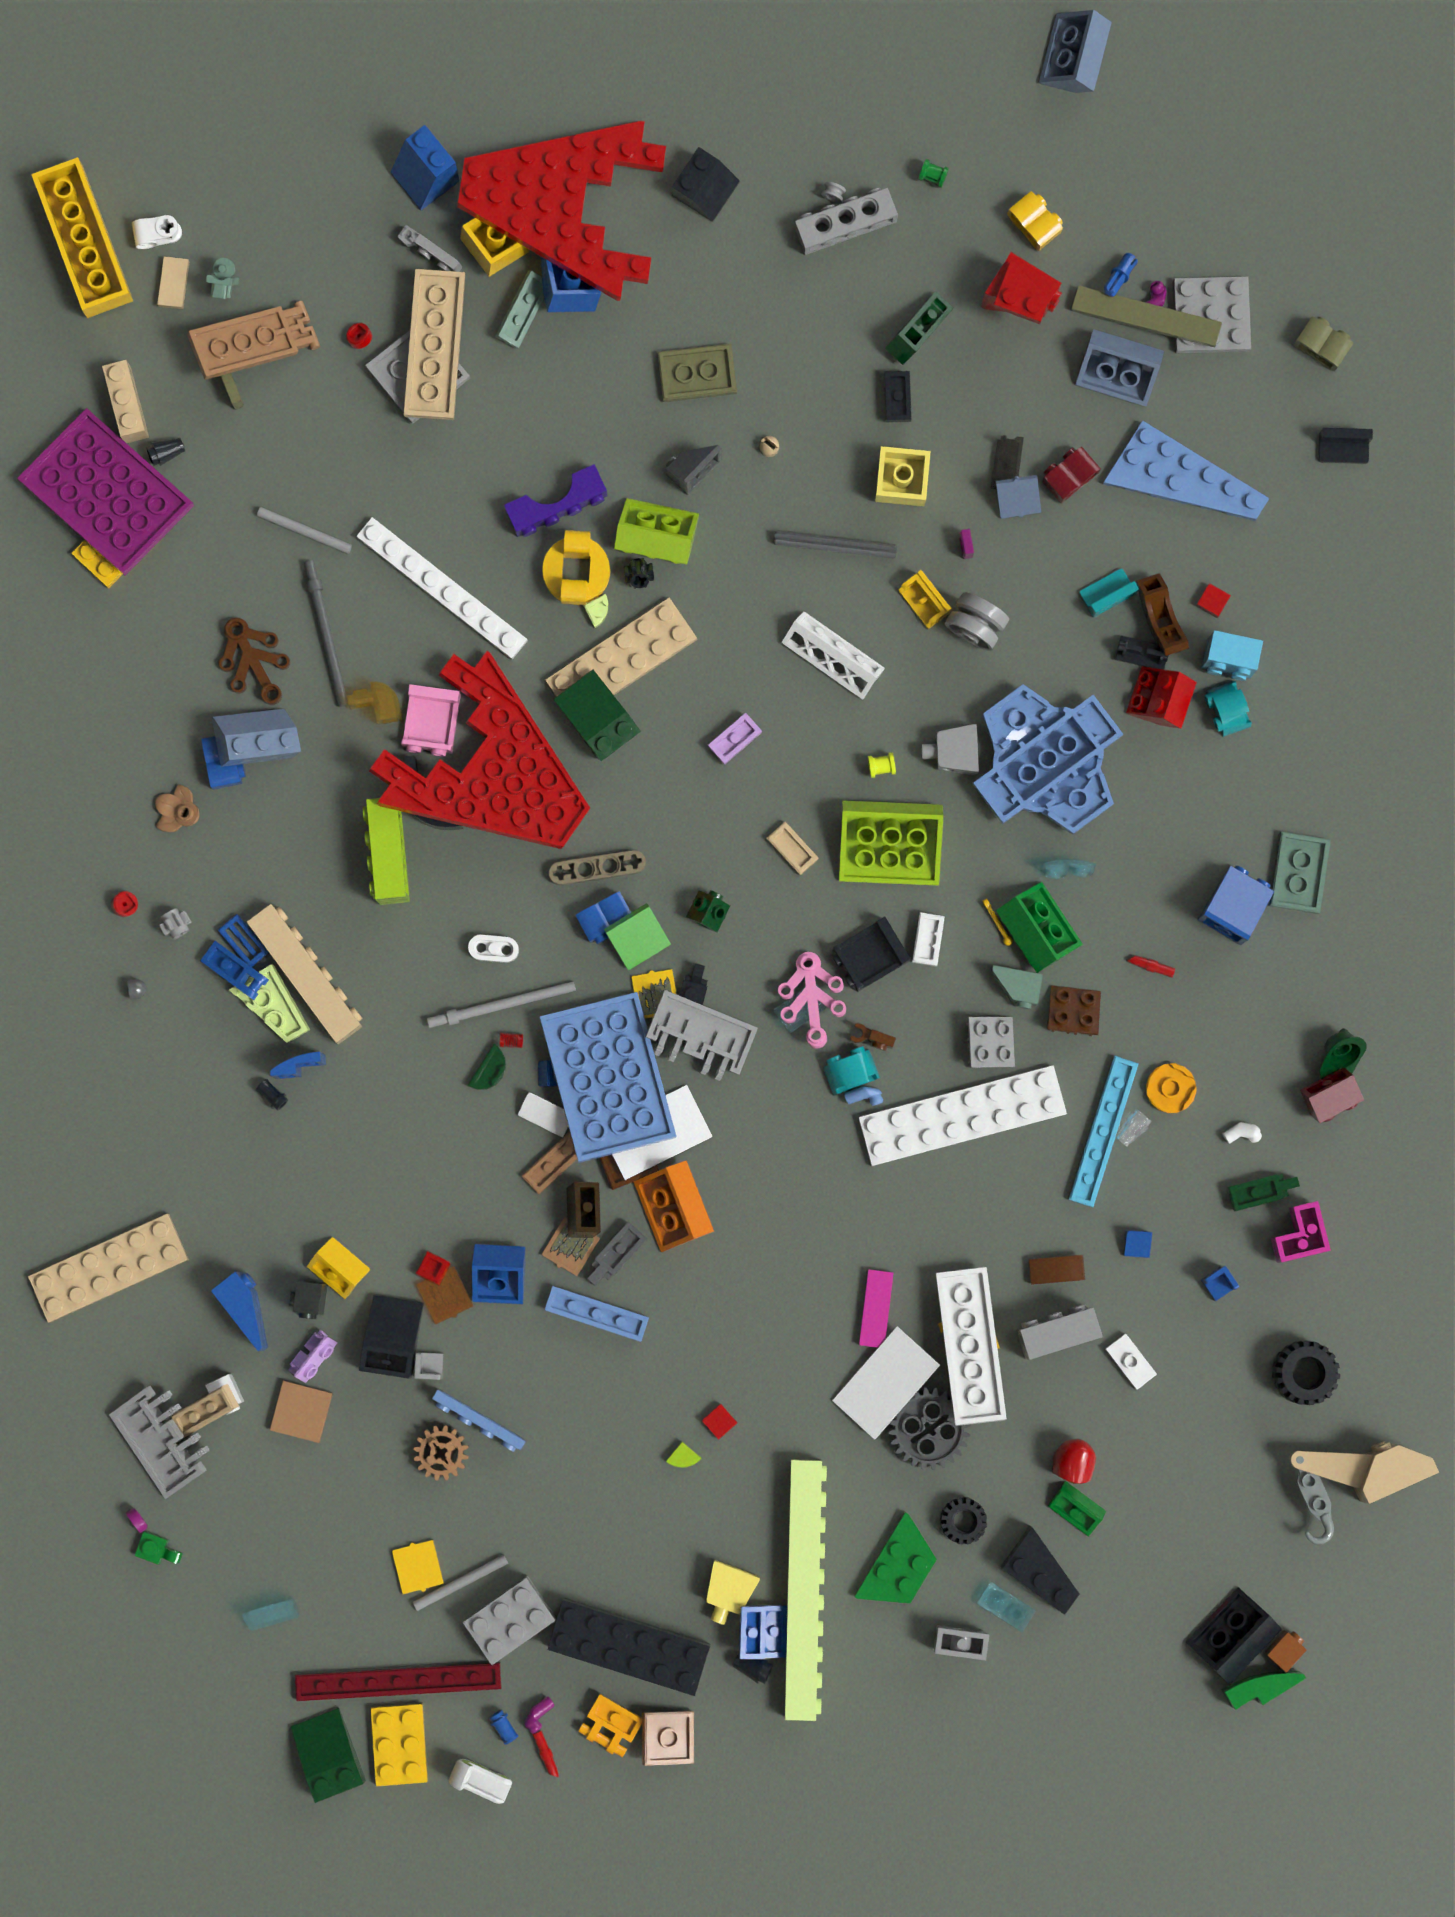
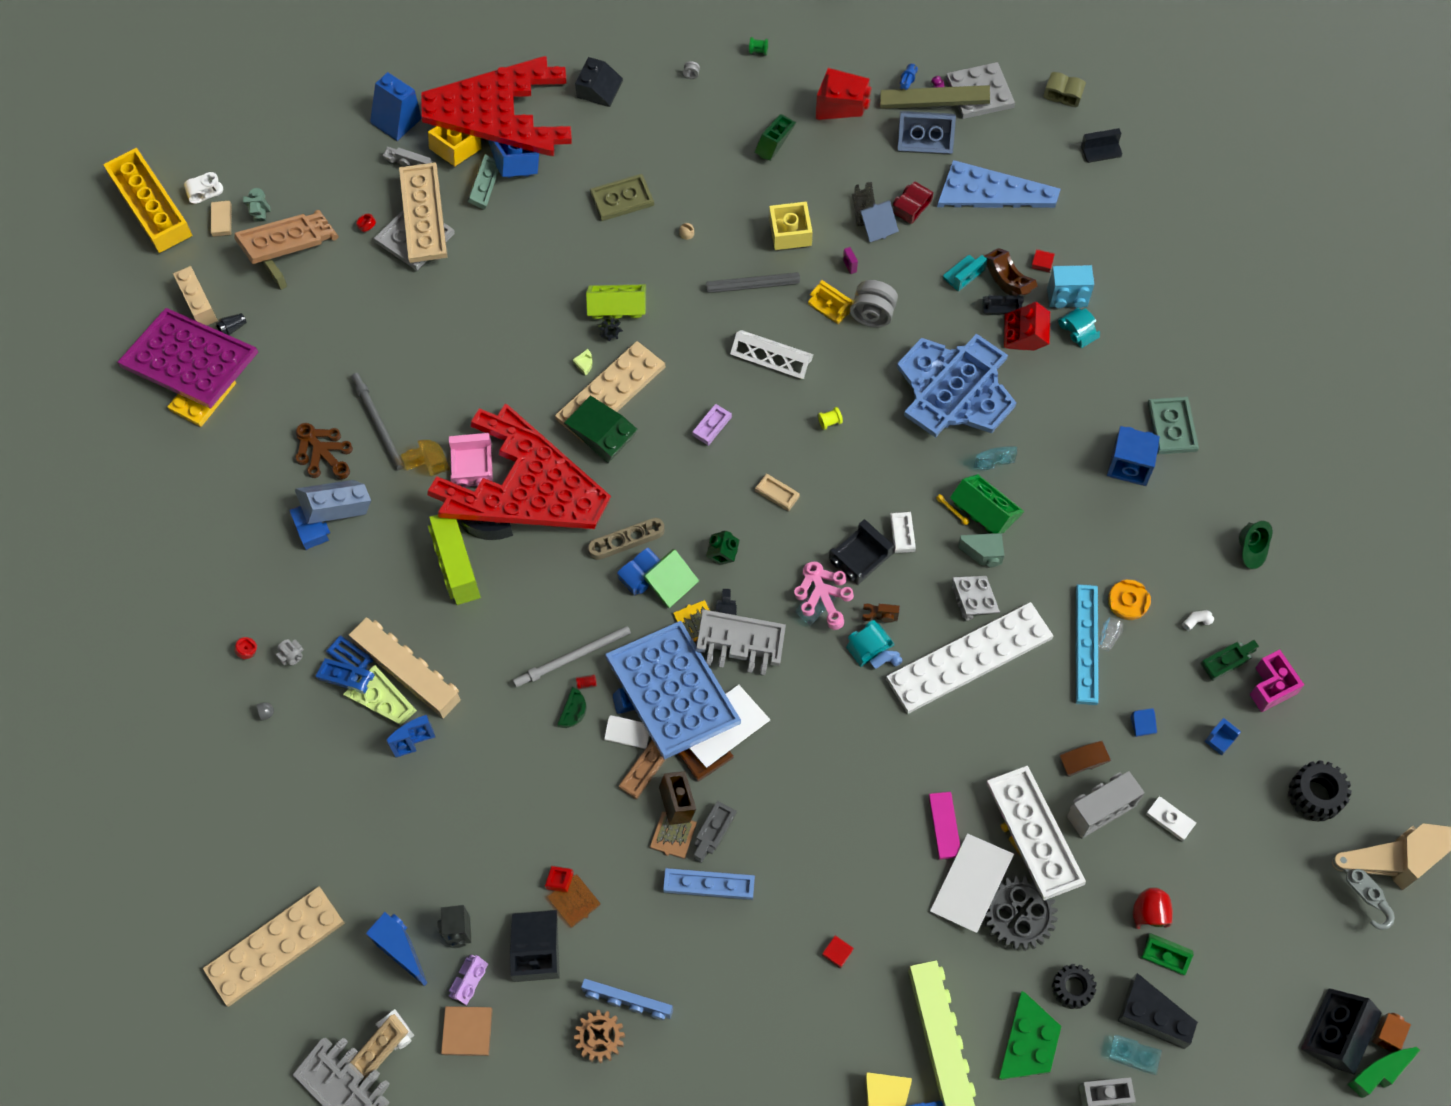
camera: 10 degrees left, 20 degrees down
medium nougat plate [155,785,200,832] -> none
black pin [256,1079,288,1111] -> none
light grey bar [257,507,352,554] -> none
yellow panel [307,1237,370,1299] -> none
white plate [357,517,528,660] -> none
light grey panel [415,1353,444,1380] -> none
white plate [468,935,519,963] -> none
blue slope [472,1244,525,1304] -> none
dark purple arch [504,464,608,537] -> none
yellow piece [543,530,610,605] -> none
orange slope [634,1160,714,1252] -> none
dark grey slope [666,445,722,495] -> none
lime tile [666,1442,702,1467] -> none
light grey brick [795,188,898,255] -> none
lime slope [839,800,944,885] -> none
black plate [885,371,912,423] -> none
light grey torso [921,724,979,775] -> none
yellow brick [1007,191,1063,251] -> none
reddish brown hinge [1047,985,1101,1037] -> none
red piece [1127,955,1176,978] -> none
brick [1300,1067,1364,1123] -> none

